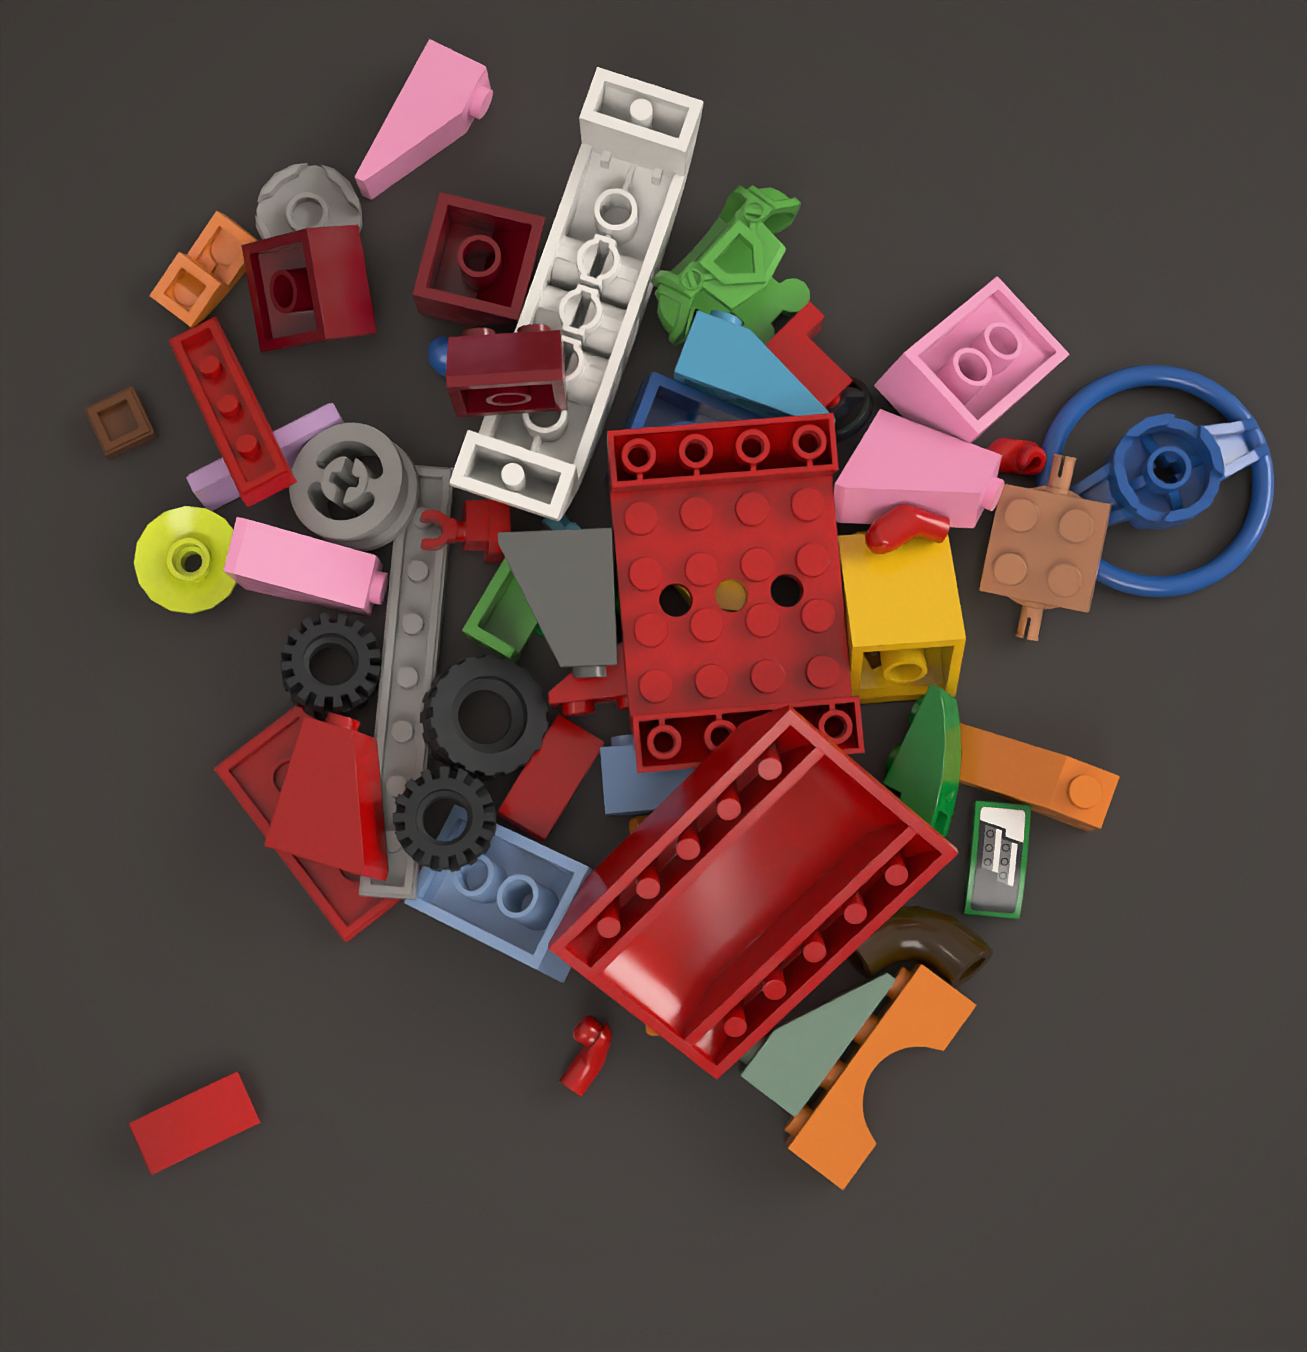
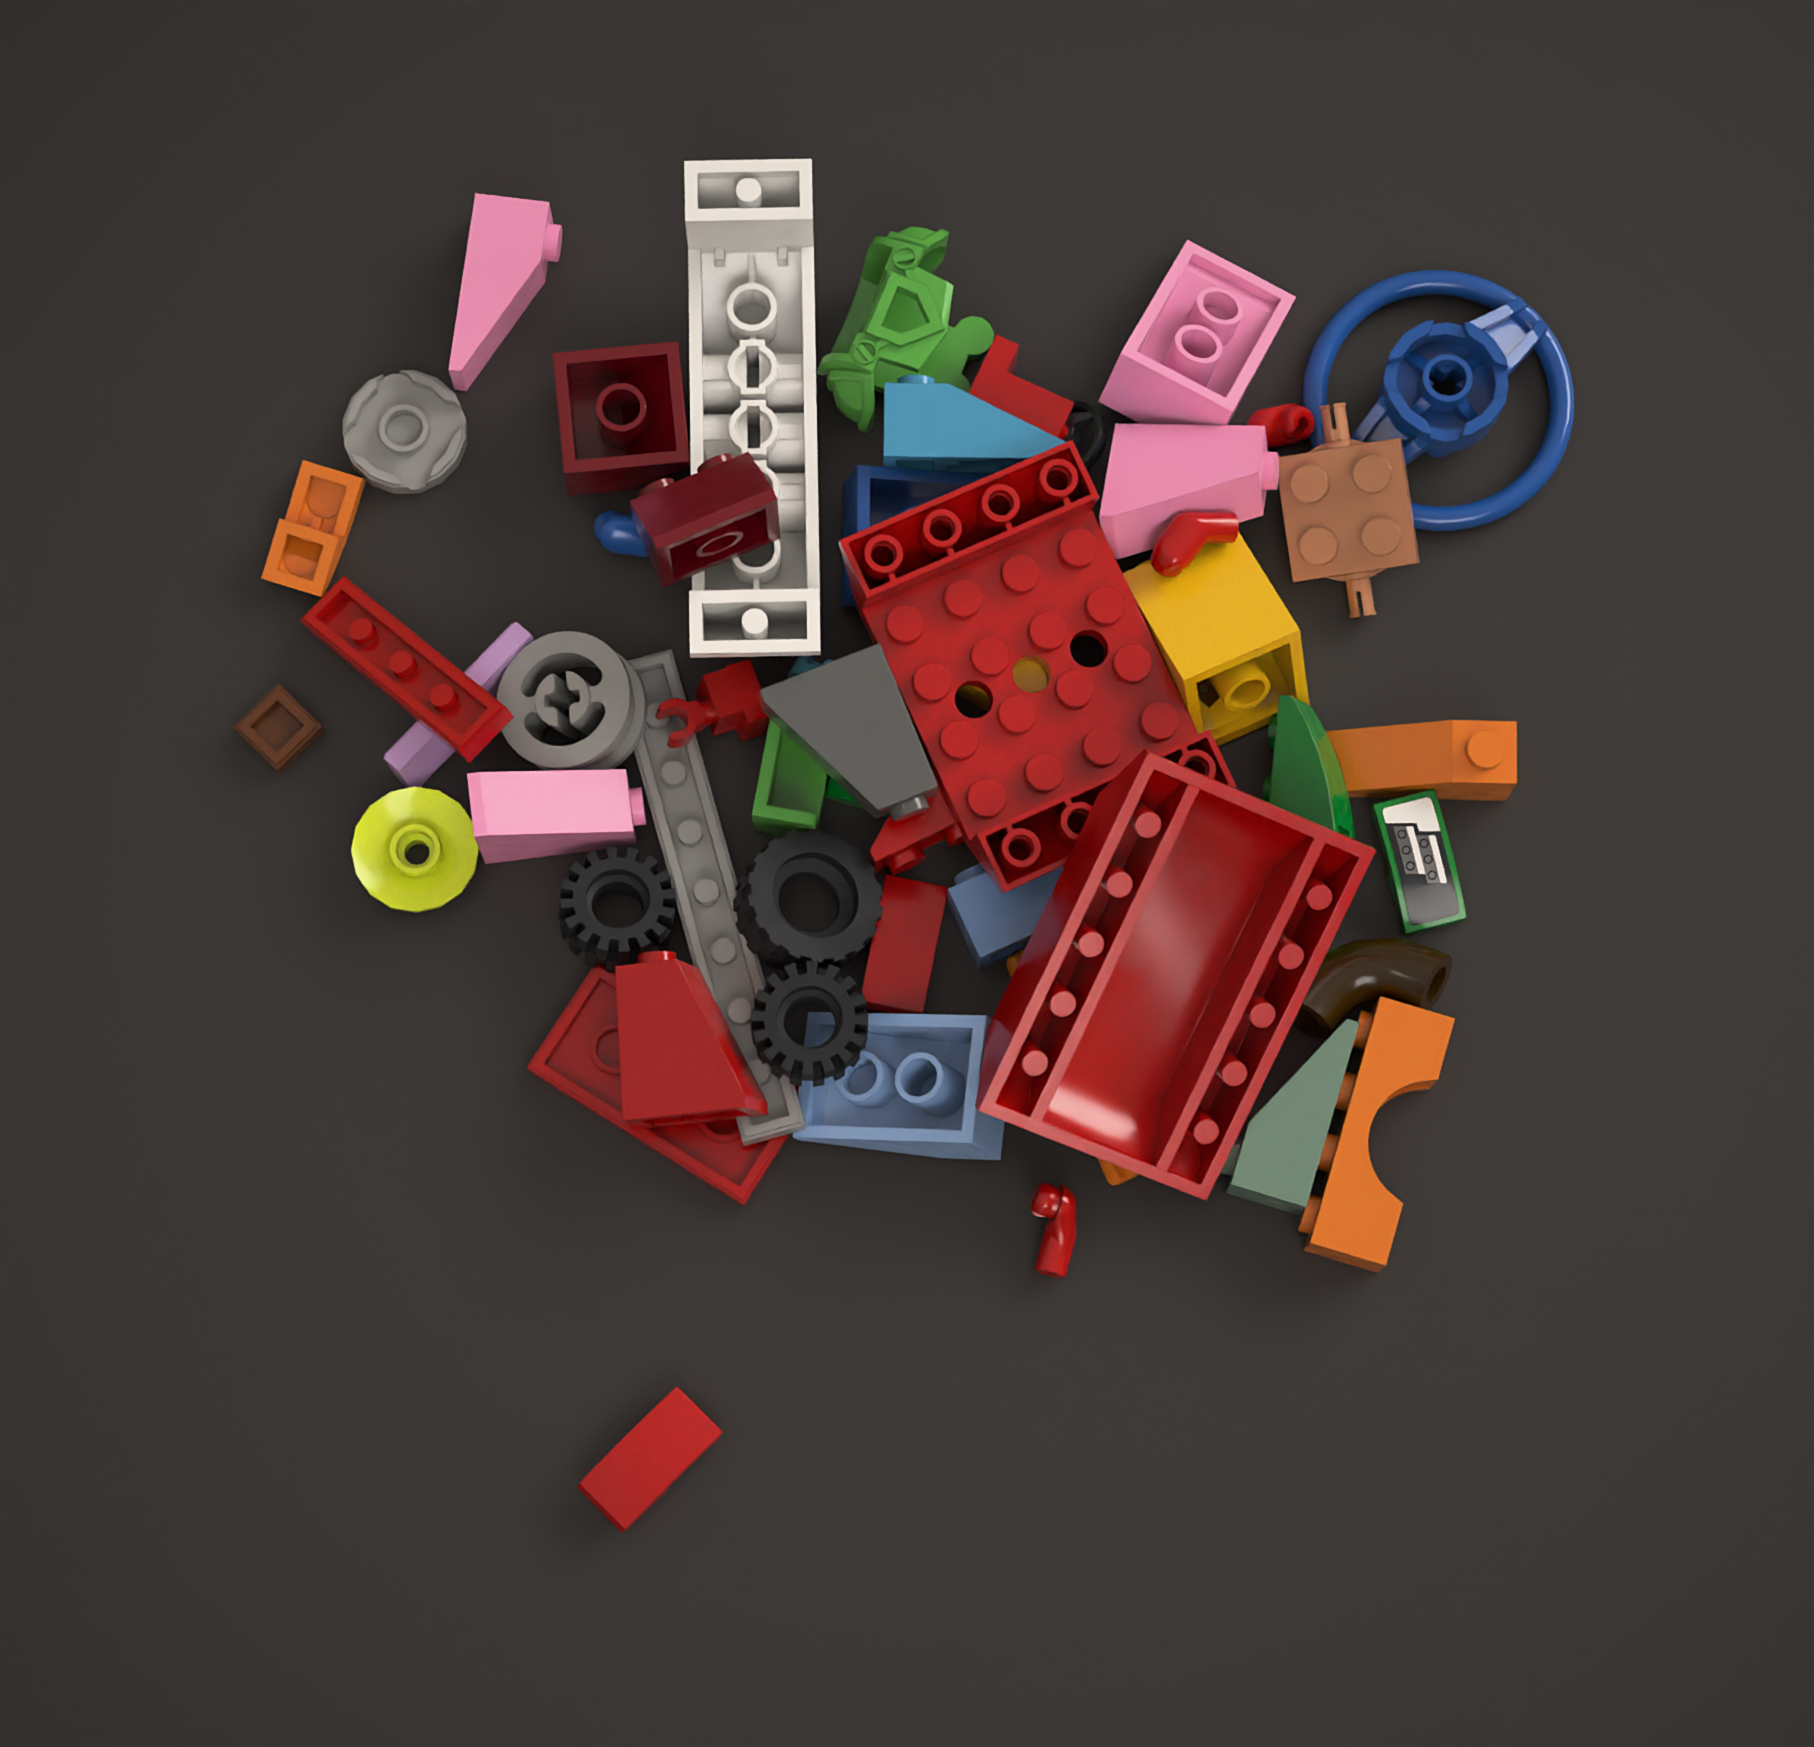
camera: 25 degrees left, 5 degrees down
dark red slope [241,224,377,352] -> none

